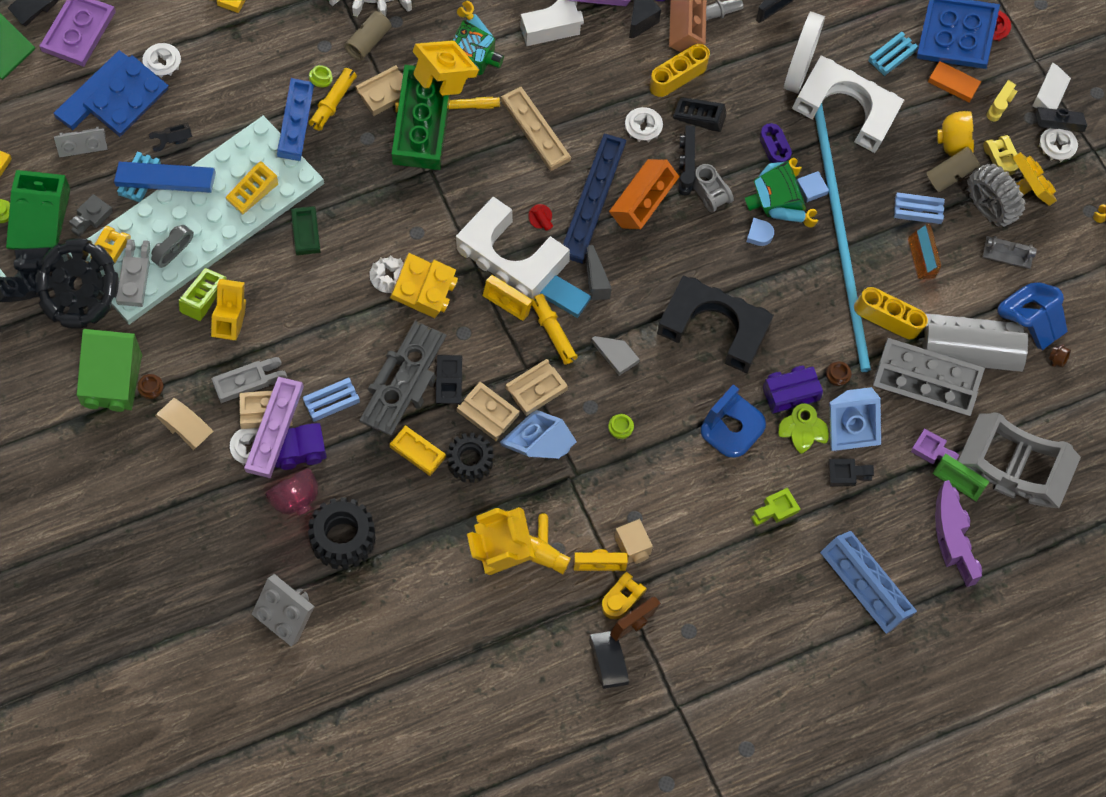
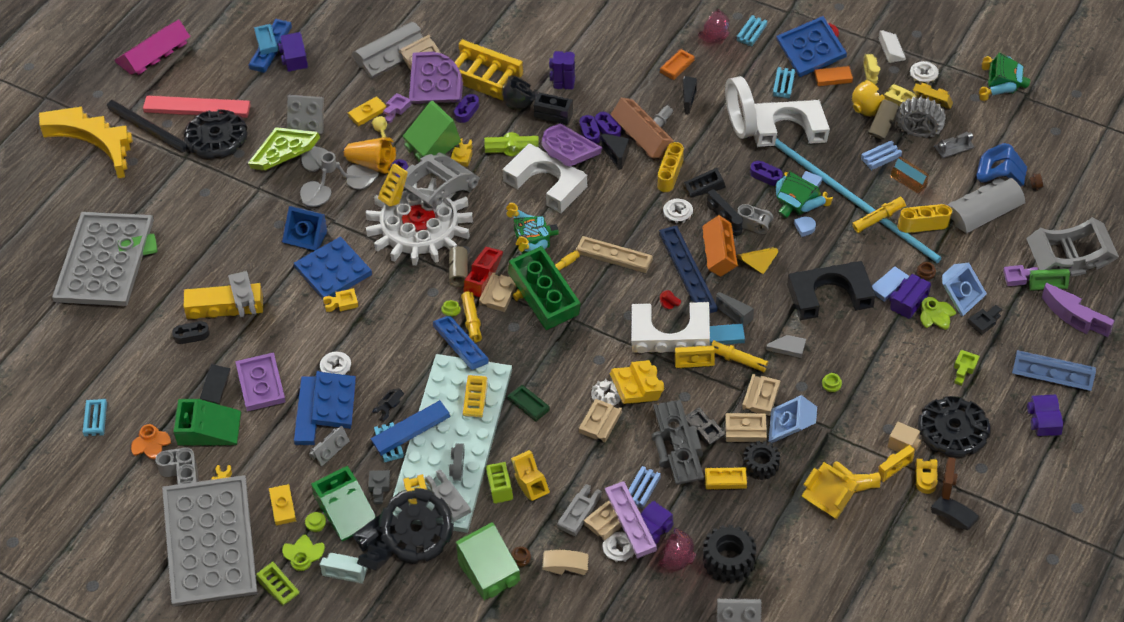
camera: 30 degrees left, 15 degrees down
yellow panel [413,40,479,96] -> none
blue piece [701,385,766,458] -> none
light grey brick [873,338,985,416] -> none
black plate [1035,107,1087,132] -> none
none -> red slope [463,247,503,297]
none -> tan plate [579,399,622,442]
none -> yellow slope [737,247,778,274]
none -> yellow pin [852,196,906,233]
none -> light blue tile [872,267,909,302]
none -> black plate [918,396,991,458]
none -> dark purple brick [1027,394,1063,436]

